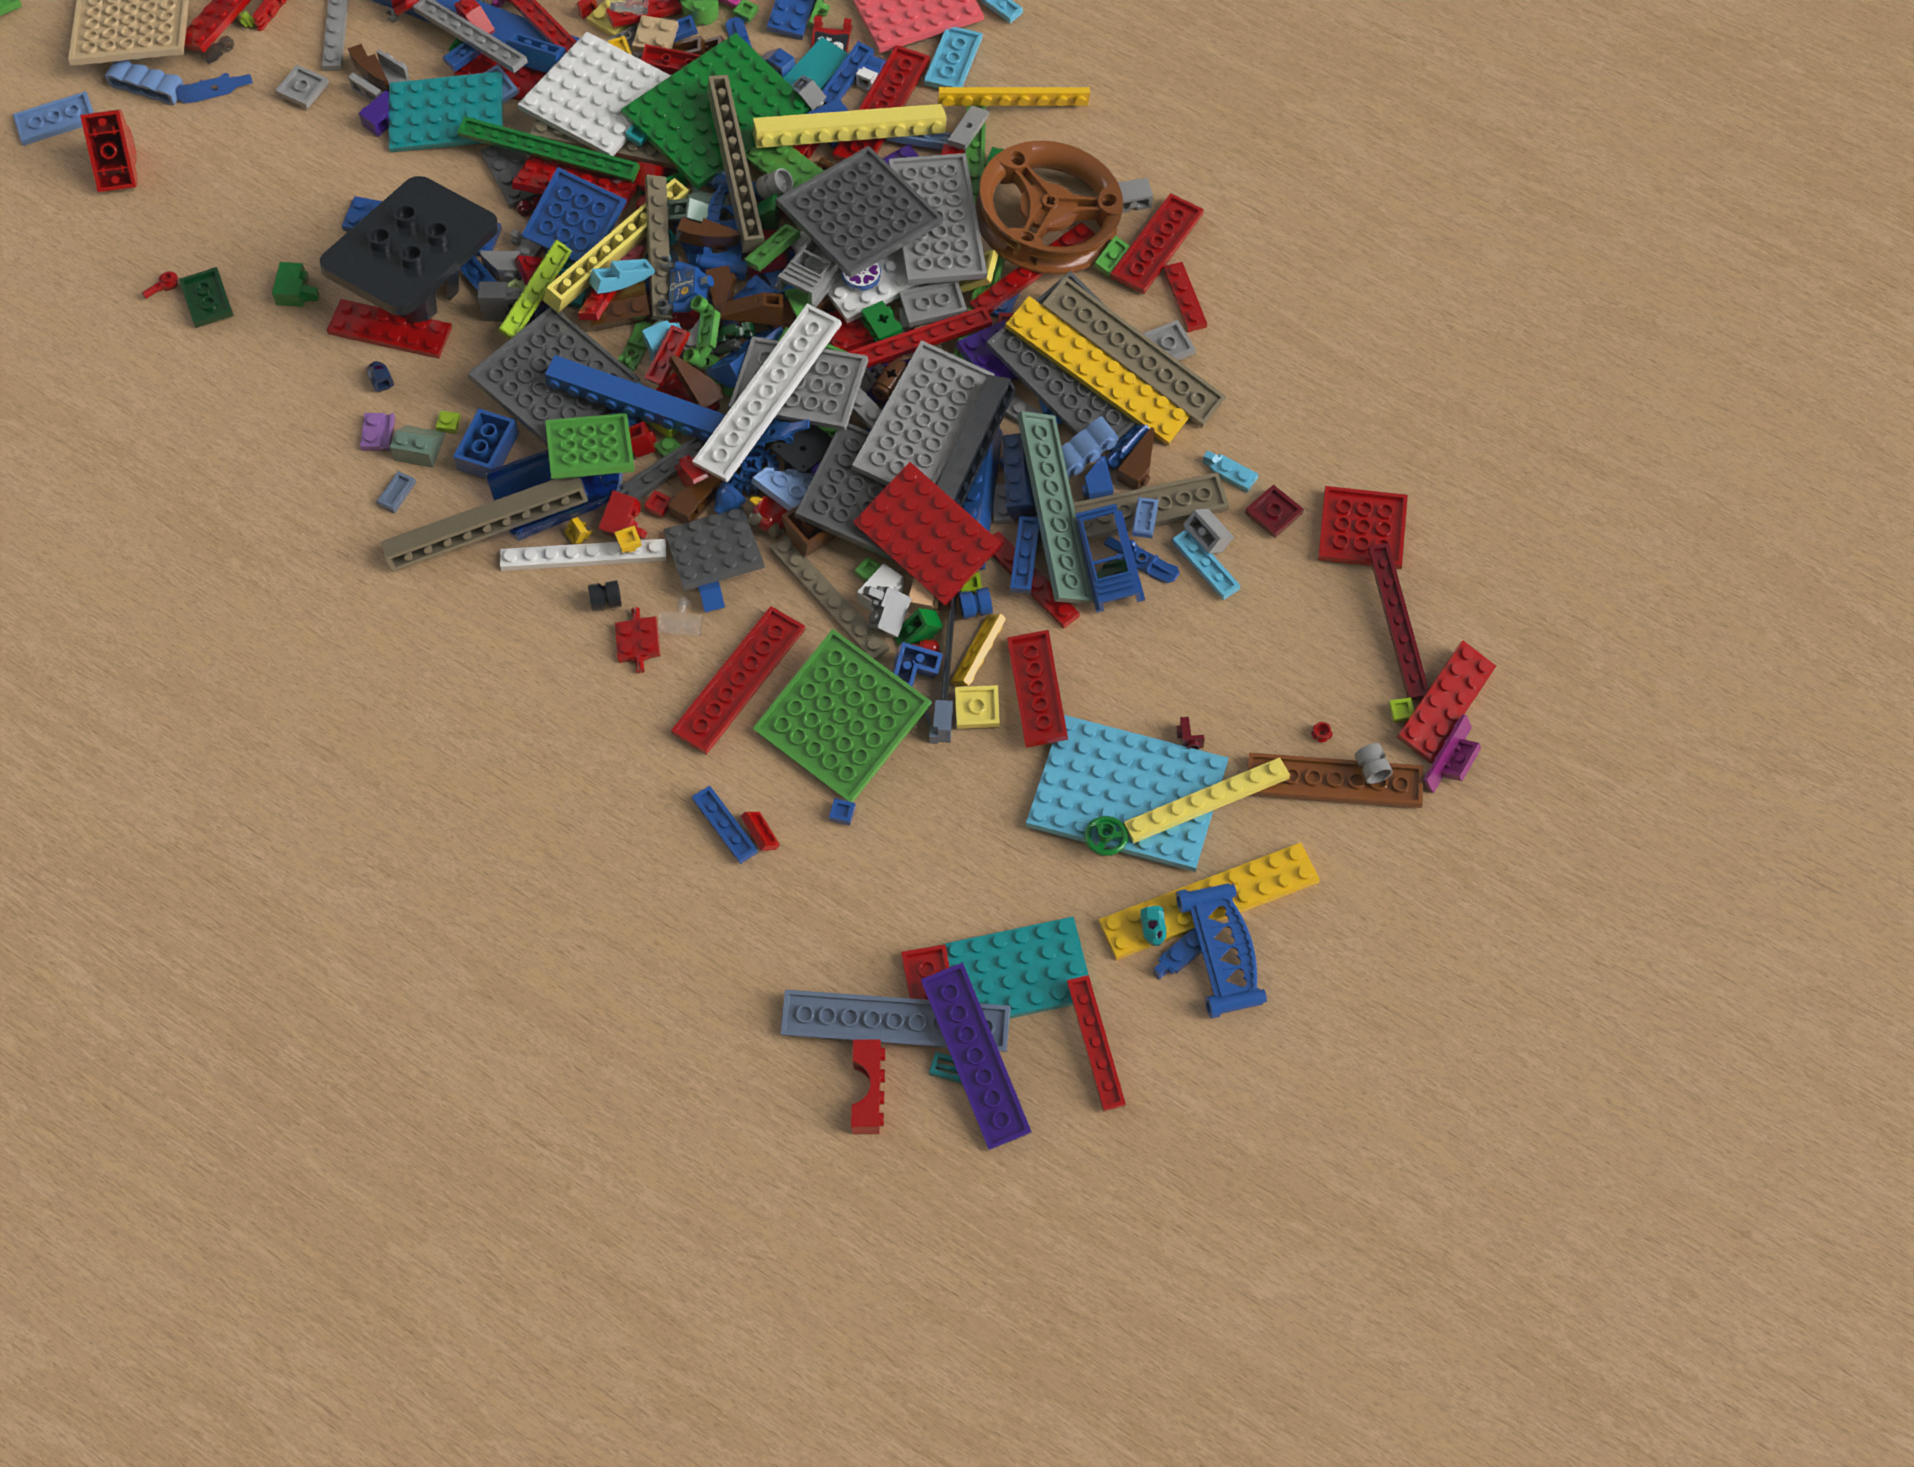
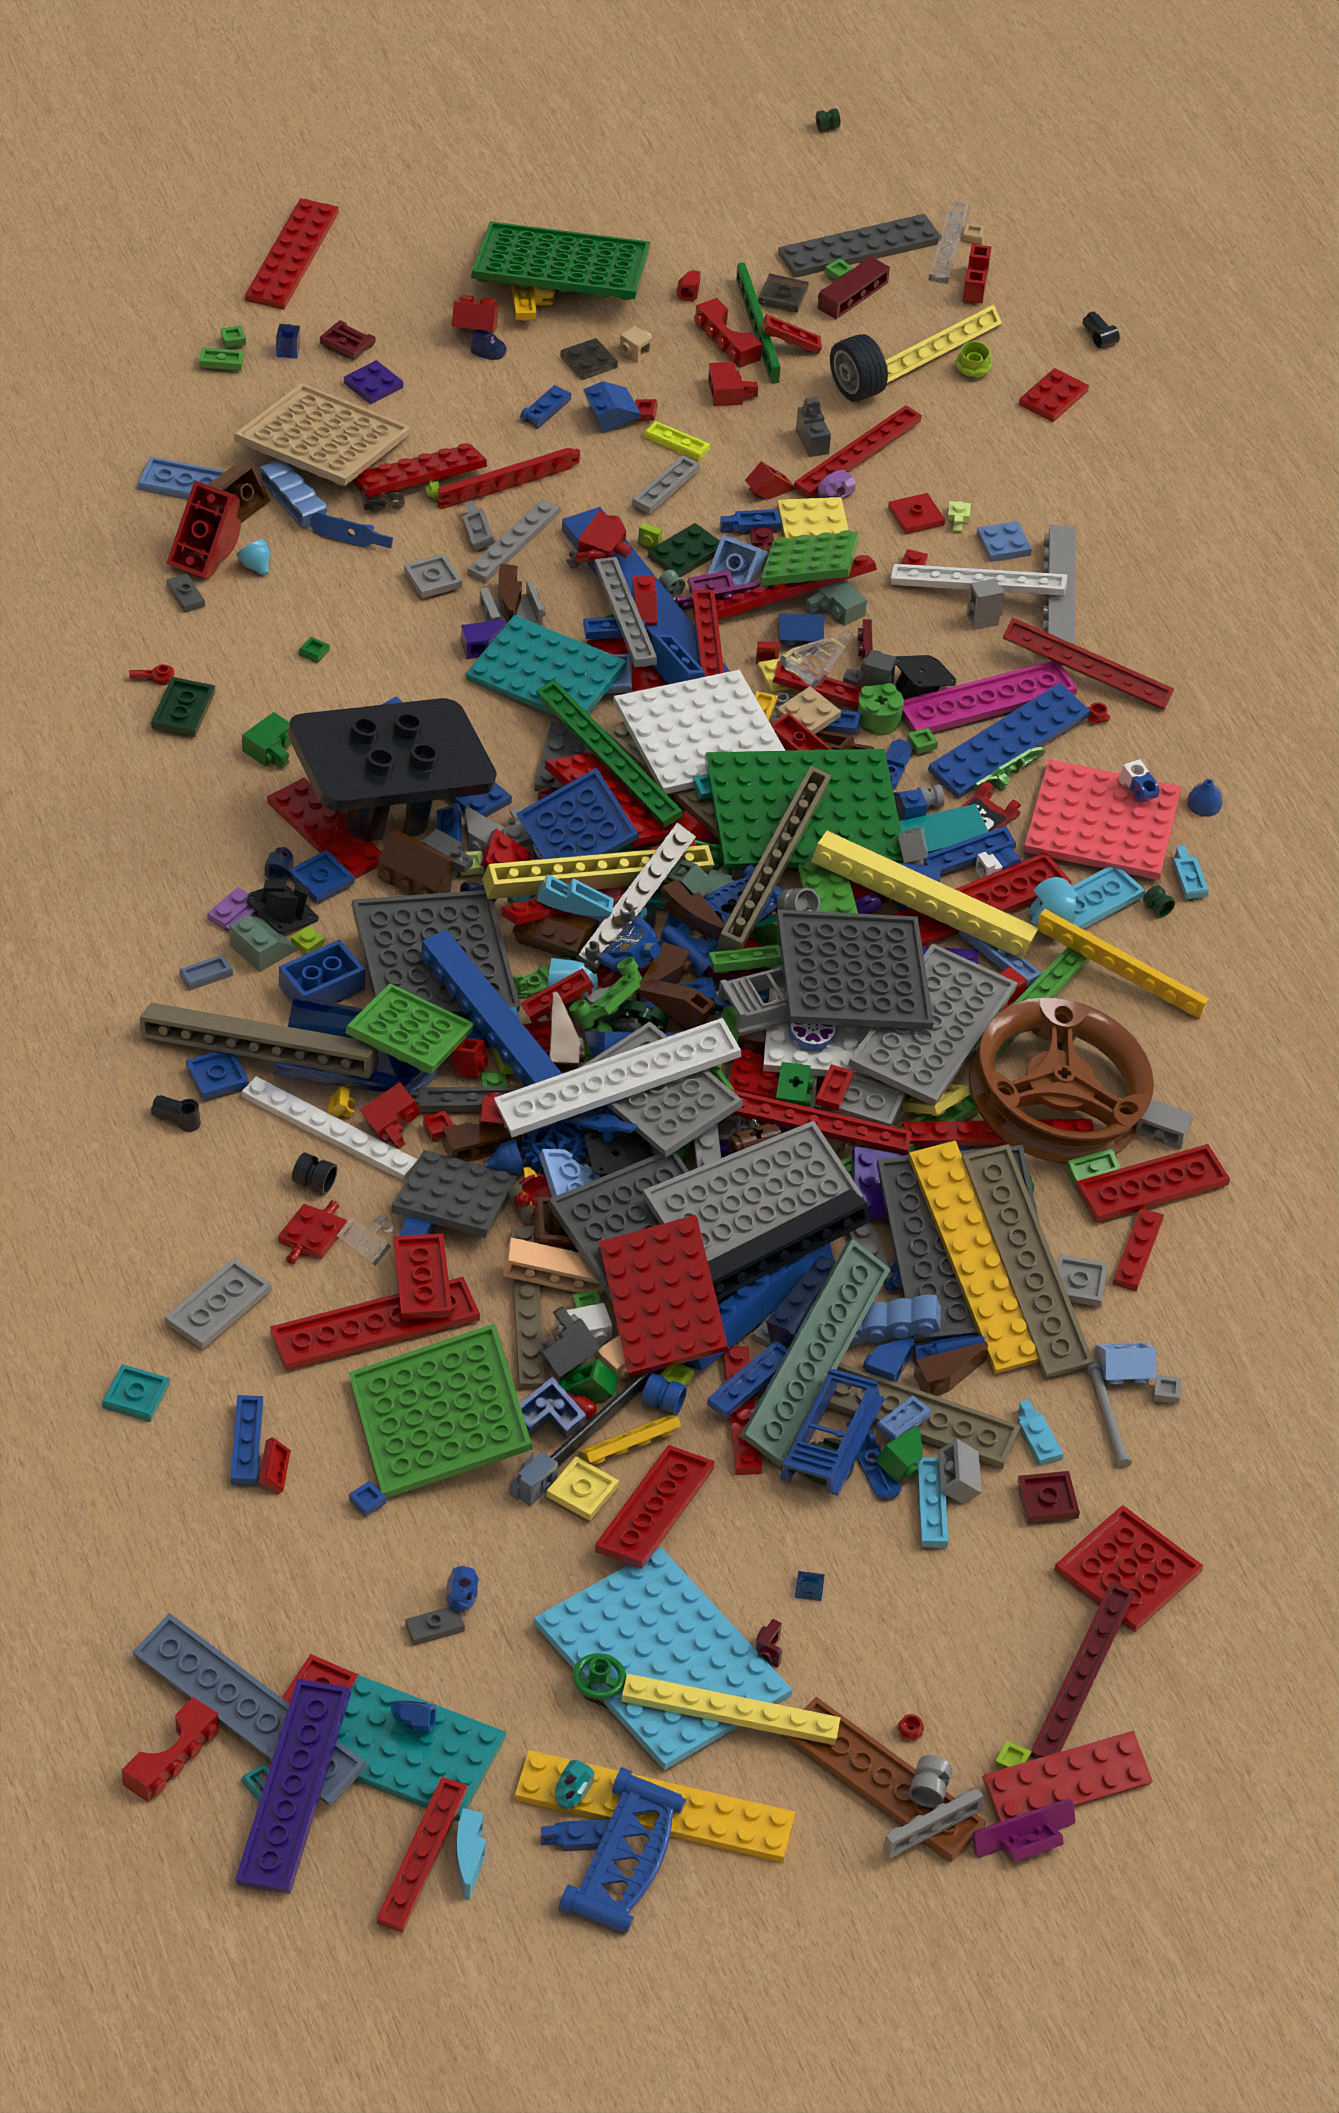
camera: 30 degrees right, 15 degrees down
lime tile [497,239,572,339] -> none
yellow tile [615,526,642,553] -> none
light grey tile [948,105,989,150] -> none
none -> teal tile [102,1364,170,1422]
none -> black piece [151,1095,201,1132]
none -> light grey plate [165,1258,272,1350]
none -> dark grey plate [167,573,205,612]
none -> blue plate [186,1051,249,1100]
none -> reddish brown slope [208,462,270,522]
none -> medium azure helmet [236,539,270,576]
none -> black piece [247,879,319,934]
none -> blue plate [289,850,354,903]
none -> green tile [299,637,330,663]
none -> reddish brown slope [378,829,452,895]
none -> blue rock [391,1700,437,1732]
none -> red plate [393,1233,452,1320]
none -> dark grey plate [405,1607,465,1645]
none -> blue rock [446,1566,479,1613]
none -> medium azure slope [456,1808,487,1900]
none -> light grey hinge [463,500,495,551]
none -> light nougat brick [503,1238,603,1298]
none -> clear blue tile [795,1571,825,1601]
none -> red plate [815,1064,854,1111]
none -> dark purple piece [855,892,882,914]
none -> green slope [875,1426,923,1483]
none -> light grey plate [883,1788,984,1858]
none -> light grey wheel [917,784,944,809]
none -> medium azure brick [1028,877,1079,926]
none -> light grey bar [1086,1363,1132,1469]
none -> light blue slope [1096,1342,1156,1384]
none -> dark green wheel [1143,885,1175,917]
none -> light grey plate [1153,1375,1182,1404]

